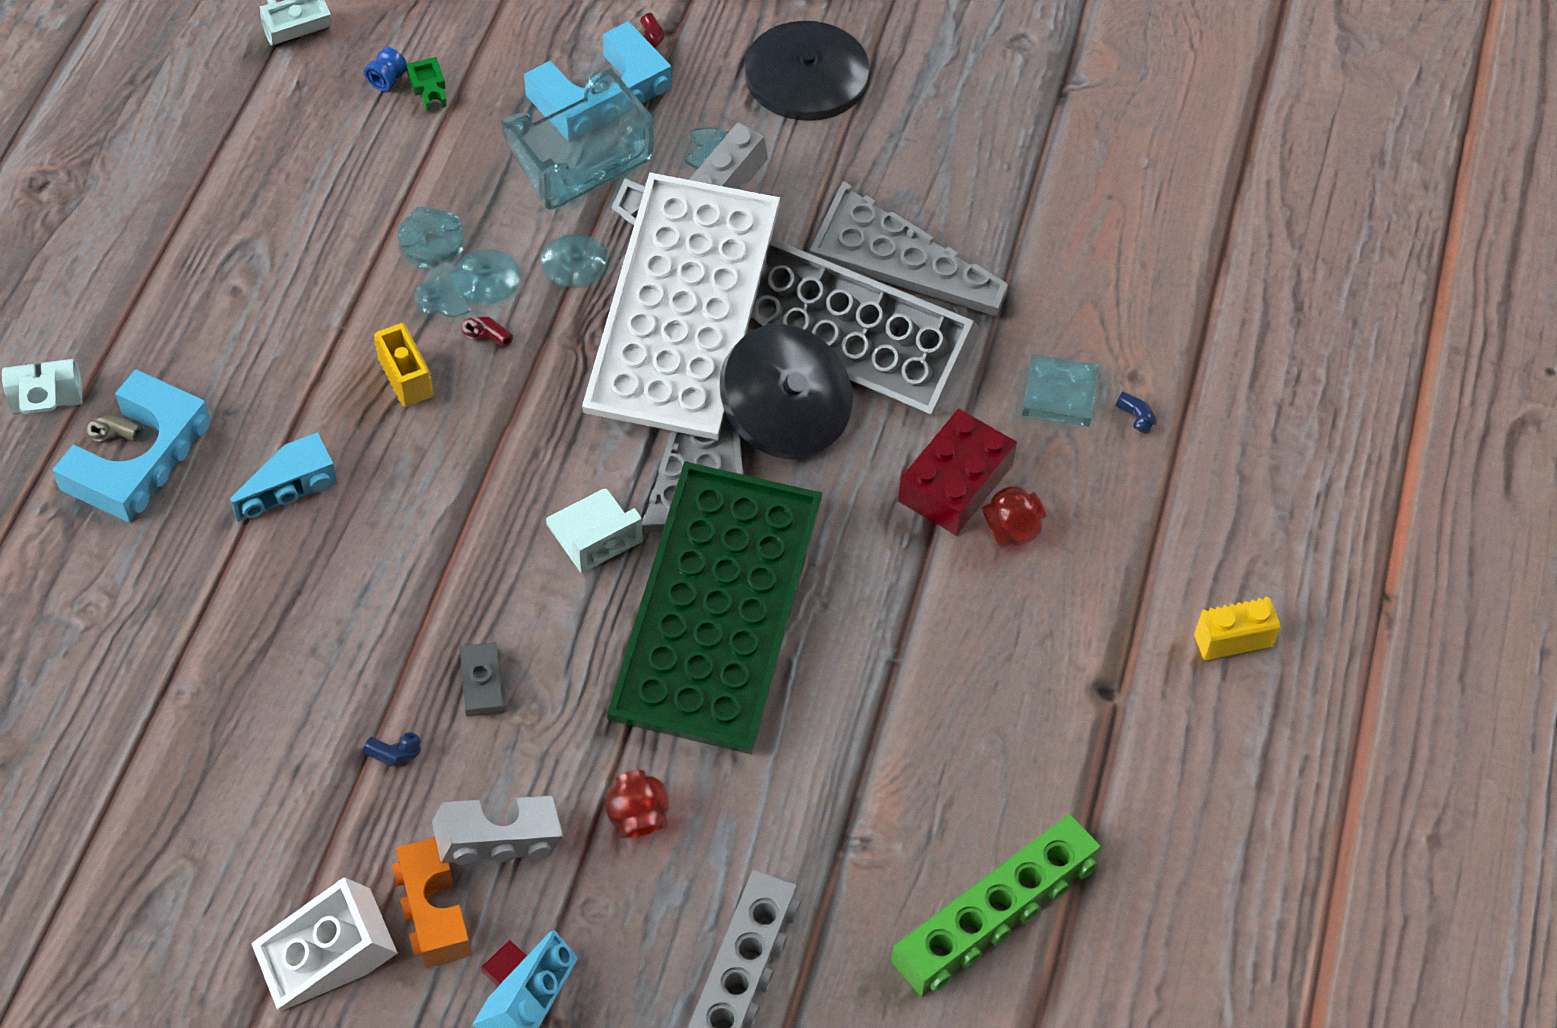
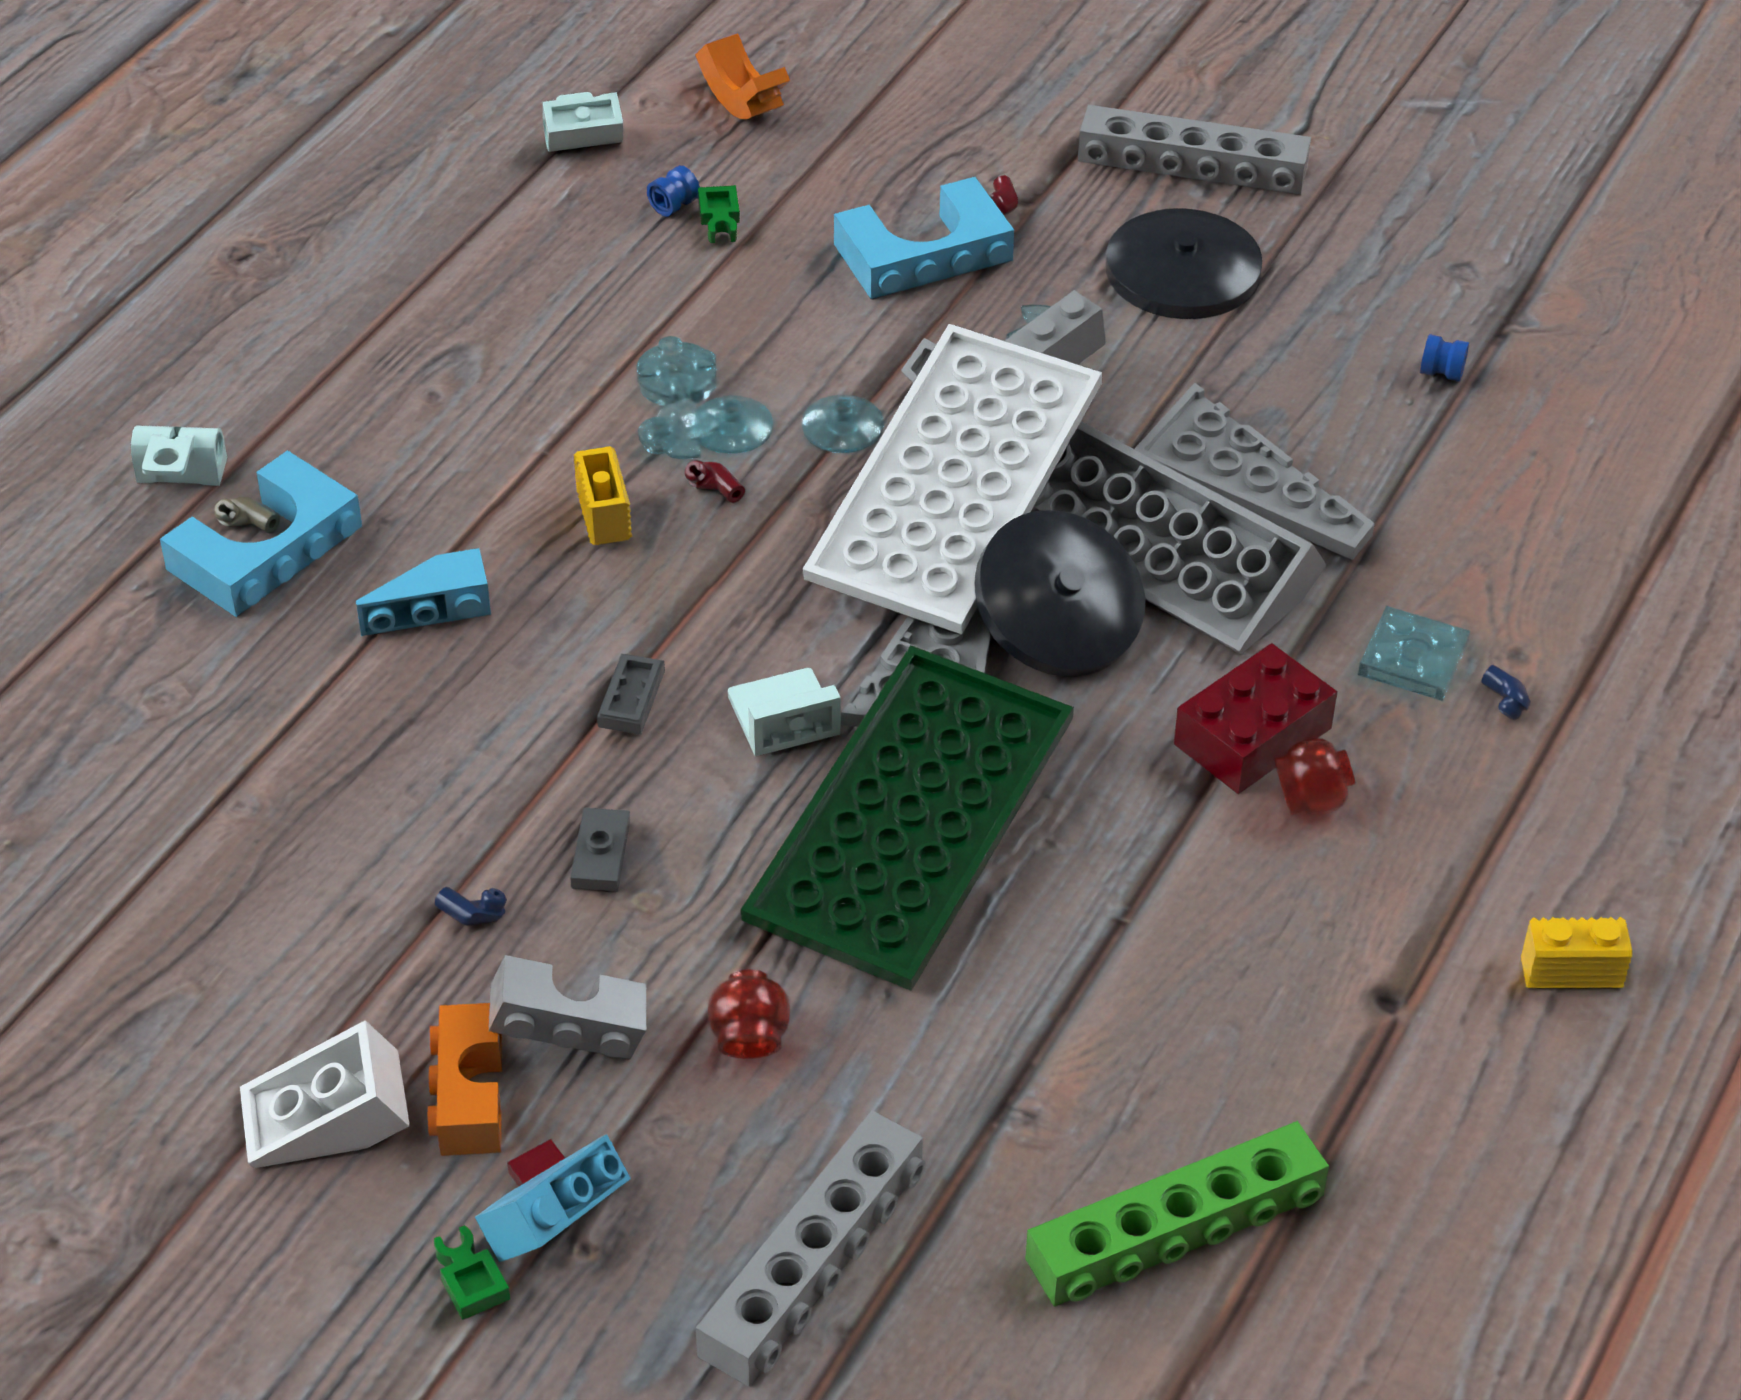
camera: 15 degrees right, 10 degrees down
clear light blue windscreen [501,68,654,210] -> none
none -> dark grey plate [597,653,665,735]
none -> blue wheel [1420,334,1469,382]

